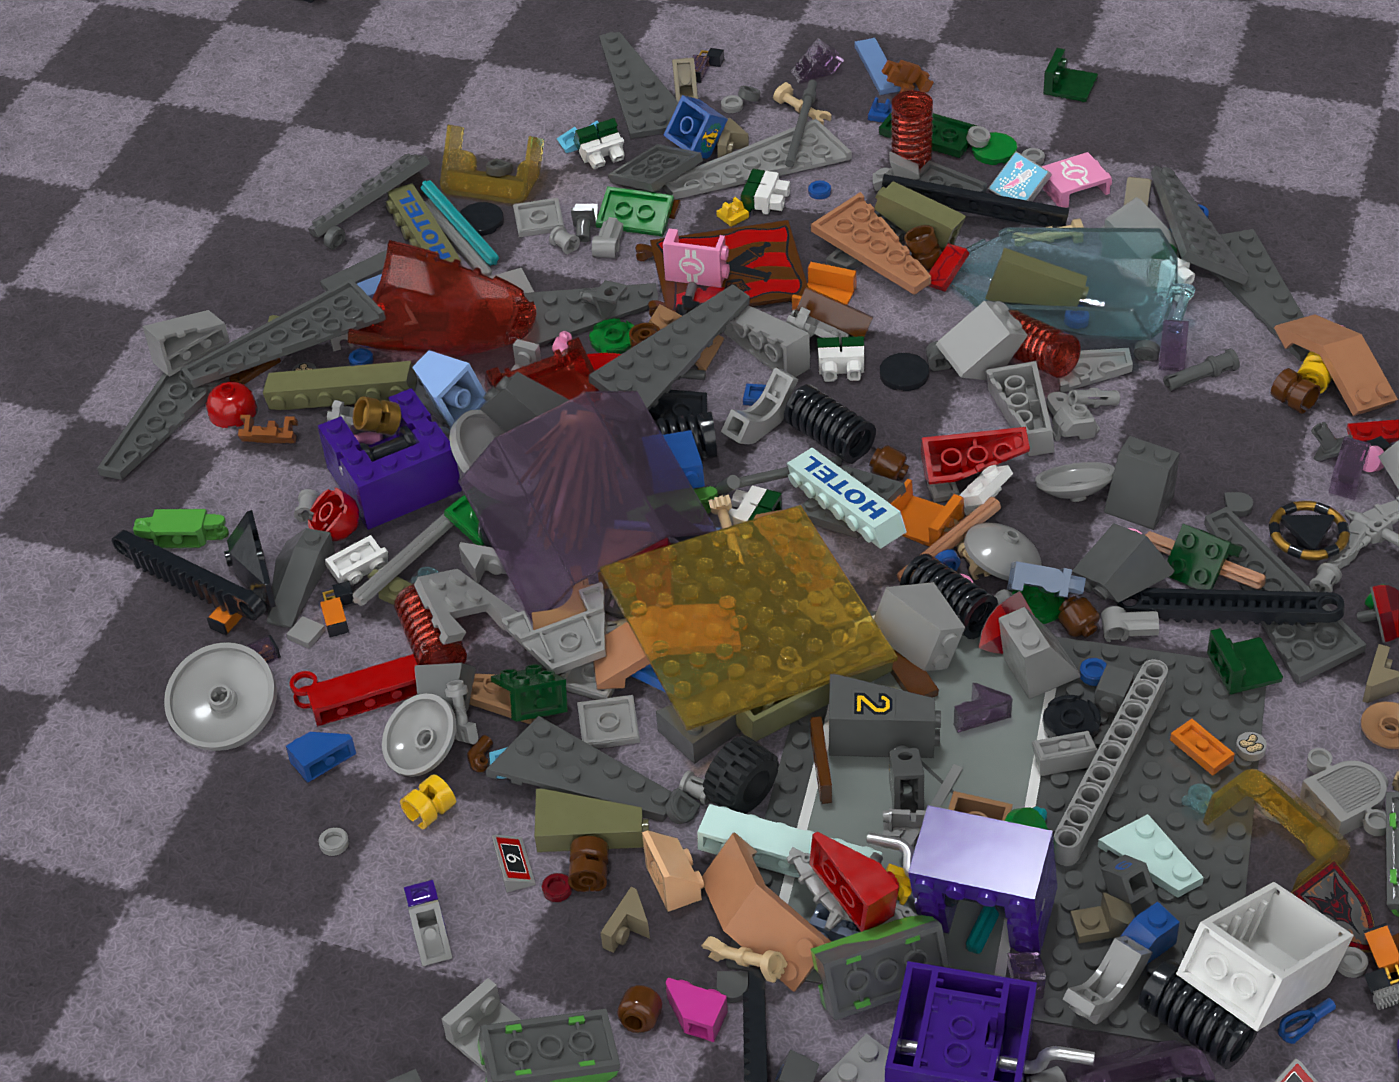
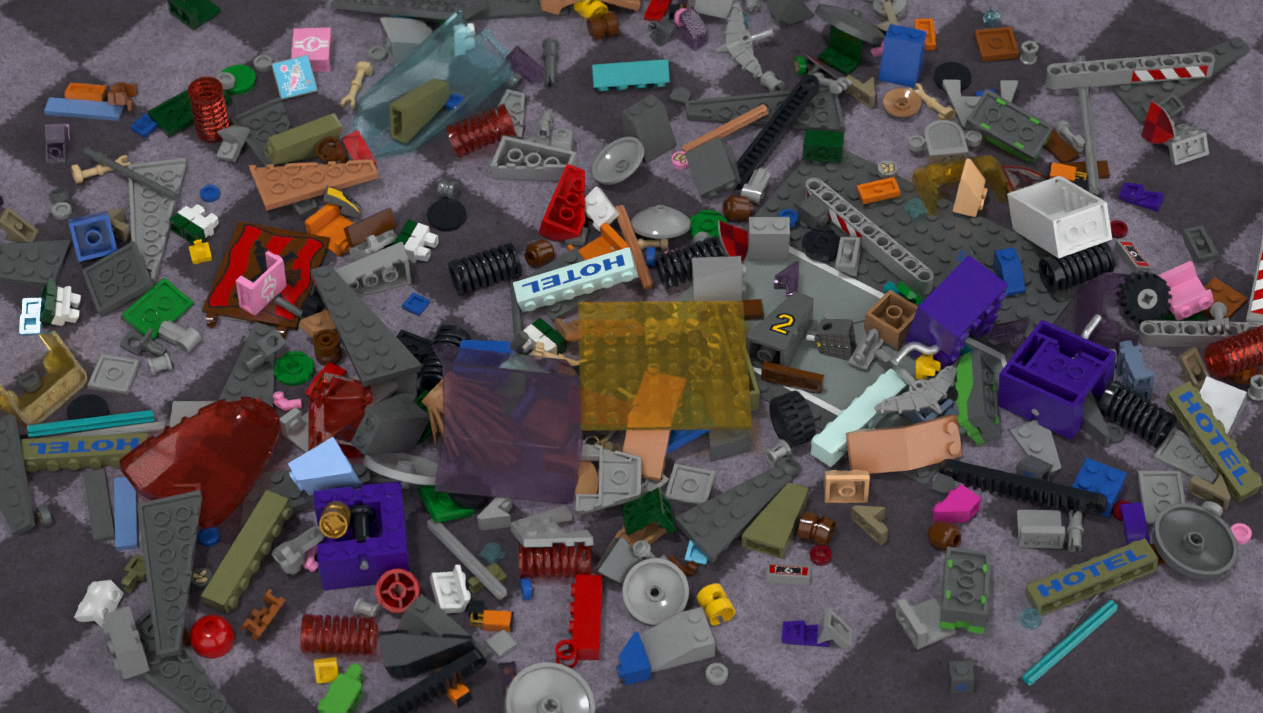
camera: 70 degrees left, 5 degrees up
tan piece [702,936,788,983] -> none
light grey arch [721,367,799,444] -> none
red slope [809,831,899,932] -> none
black tile [881,174,1069,228] -> none
light grey slope [936,301,1028,380] -> none
sand blue hips [1007,561,1086,598] -> none
light grey arch [1063,936,1152,1024] -> none
light aqua wing [1098,814,1204,898] -> none
dark tan slope [1124,177,1152,207] -> none
dark green bracket [1167,524,1243,589] -> none
piece [1269,501,1350,560] -> none
none -> orange plate [65,83,107,102]
none -> white bracket [74,580,123,627]
none -> clear red piece [300,614,378,657]
none -> yellow tile [314,657,339,684]
none -> dark grey slope [323,186,361,218]
none -> blue tile [519,578,532,601]
none -> teal slope [591,59,670,91]
none -> light grey slope [640,607,715,673]
none -> light grey hinge [810,72,852,94]
none -> light nougat slope [953,158,987,217]
none -> dark red tile [1110,220,1128,239]

